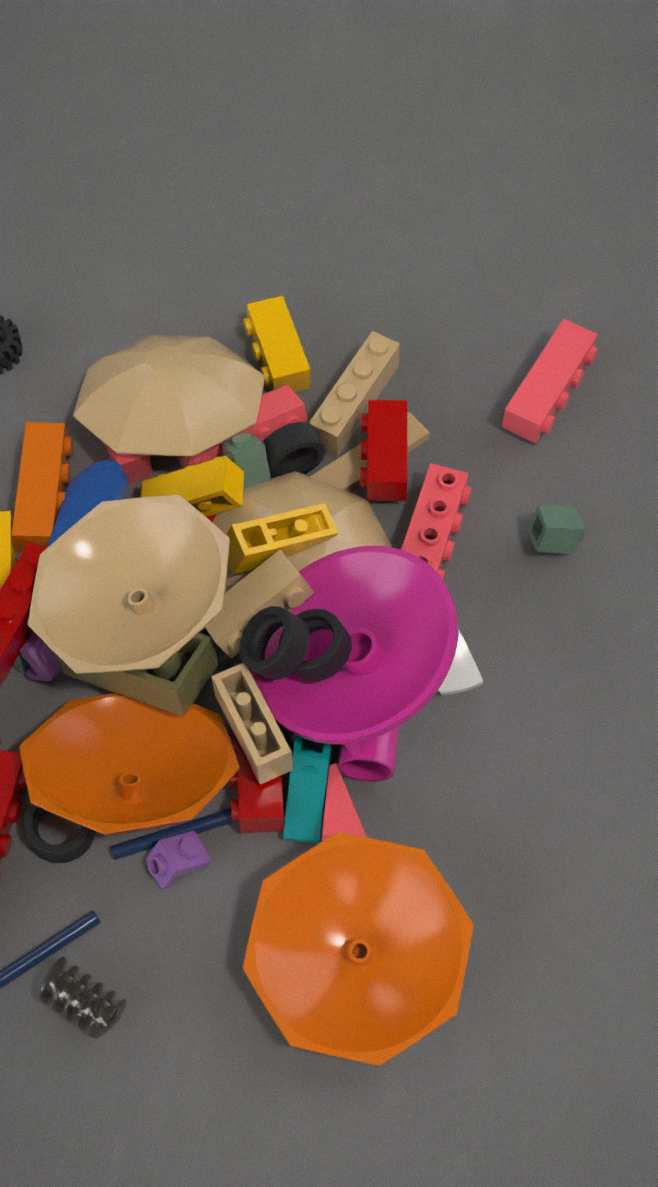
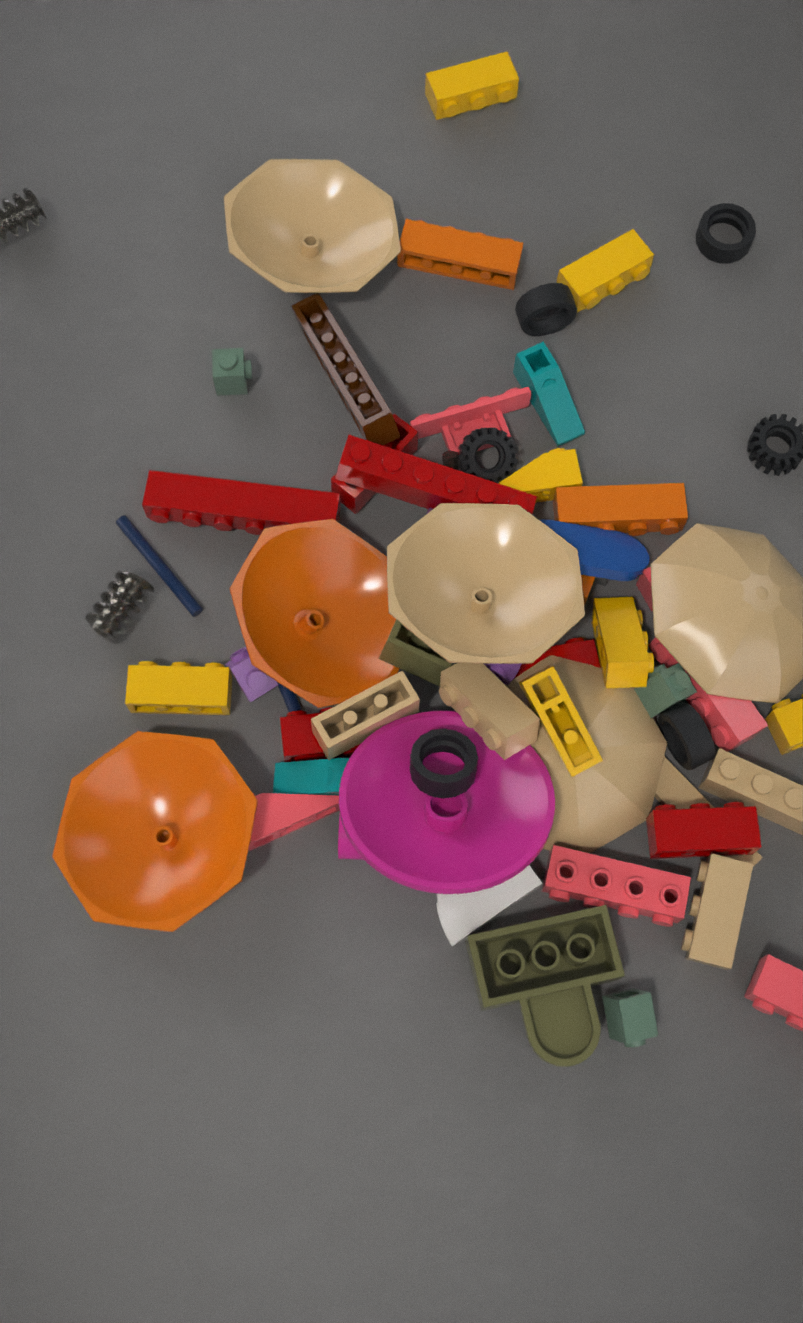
camera: 85 degrees right, 10 degrees up
black tyre [240,606,309,680] -> none
none -> yellow brick [125,661,233,715]
none -> olive brick [465,905,625,1067]
none -> tan brick [681,853,754,970]

